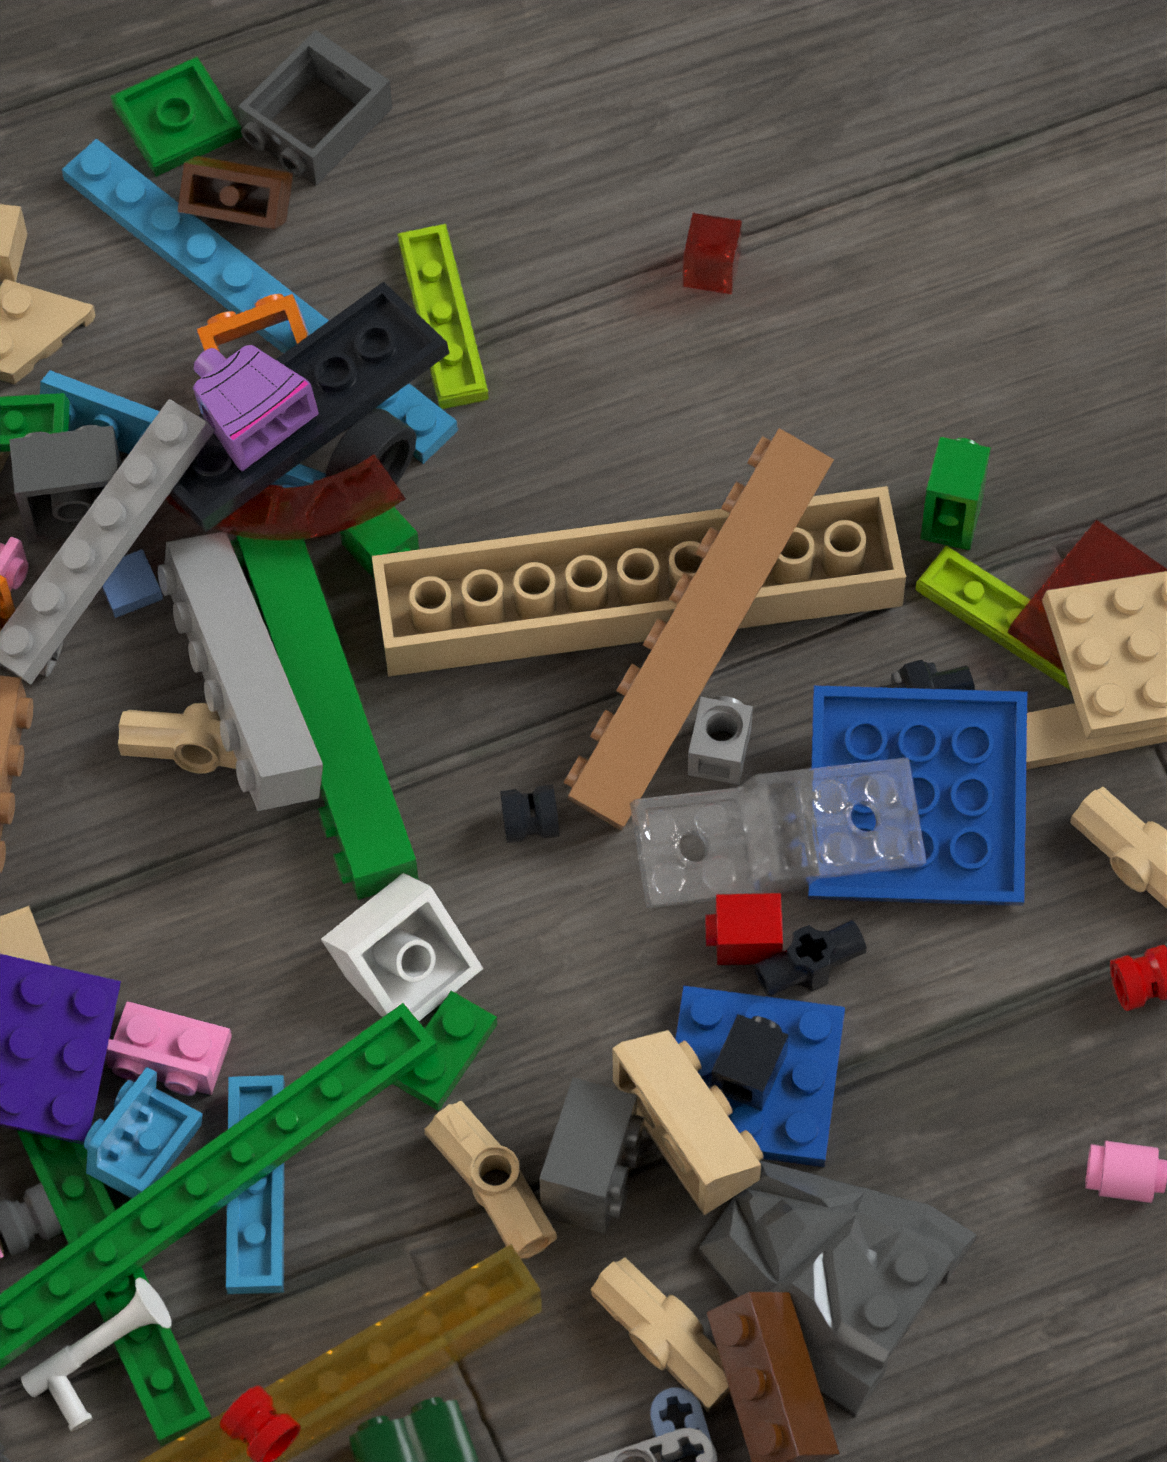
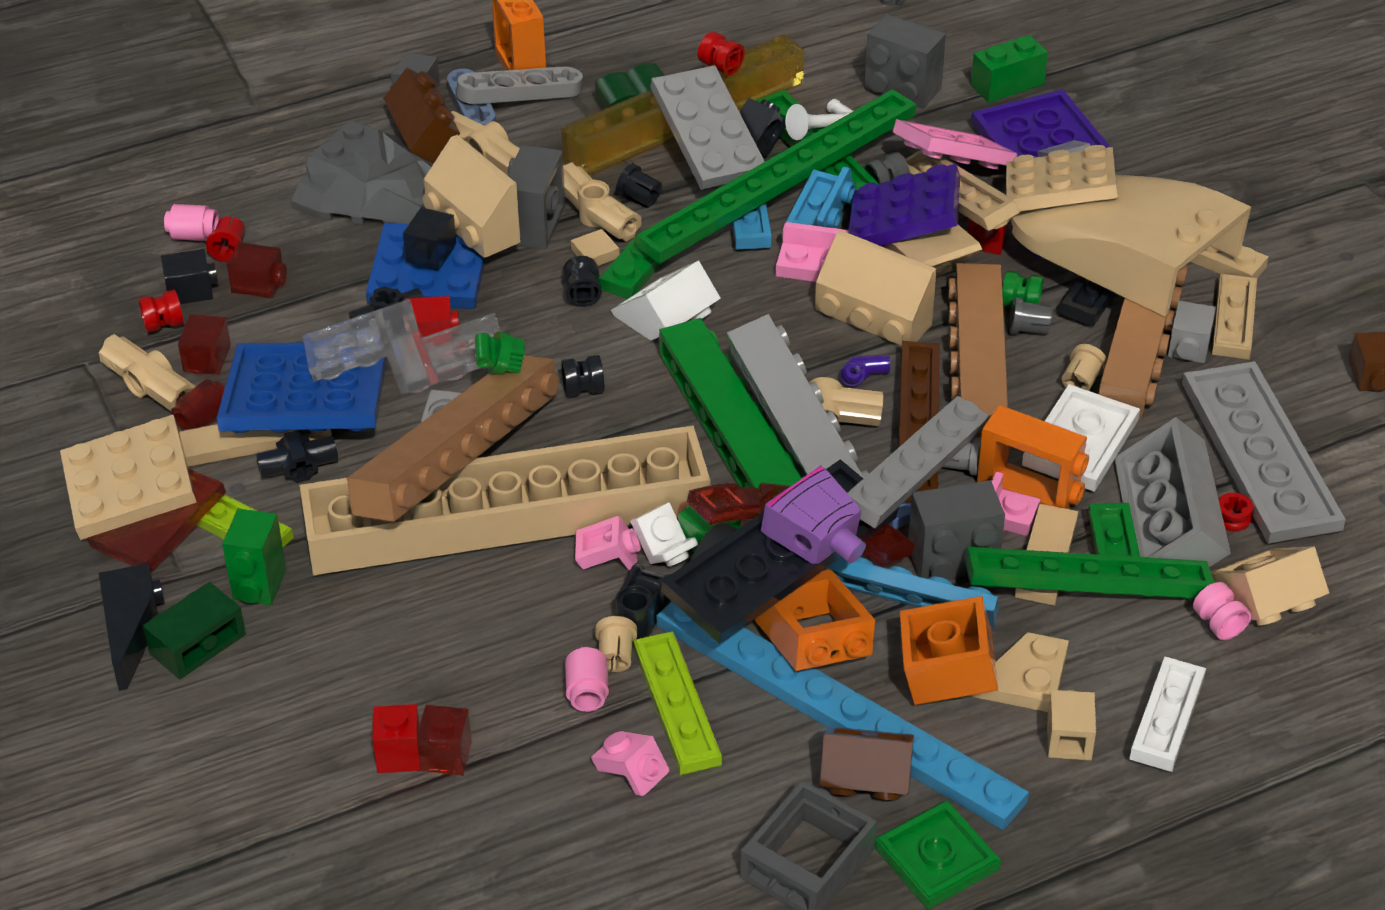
camera: 175 degrees right, 20 degrees down
none -> black slope [98,563,164,691]
none -> dark green brick [143,581,246,680]
none -> black brick [161,249,218,304]
none -> clear red brick [171,379,225,431]
none -> clear red brick [178,314,231,375]
none -> red bush [206,216,245,262]
none -> clear red brick [227,242,287,299]
none -> red brick [373,704,421,773]
none -> green piece [475,331,525,375]
none -> black wheel [562,256,602,307]
none -> bright pink brick [565,647,609,712]
none -> tan tile [571,229,620,266]
none -> bright pink bracket [575,515,641,570]
none -> bright pink bracket [591,731,669,796]
none -> tan bush [595,616,637,672]
none -> black bush [616,163,662,207]
none -> black piece [616,563,673,639]
none -> white bracket [630,502,698,567]
none -> light grey plate [650,65,765,189]
none -> black brick [740,98,786,158]
none -> tan slope [815,230,937,346]
none -> dark purple arm [840,355,890,387]
none -> reddish brown plate [898,340,940,502]
none -> orange brick [900,596,999,705]

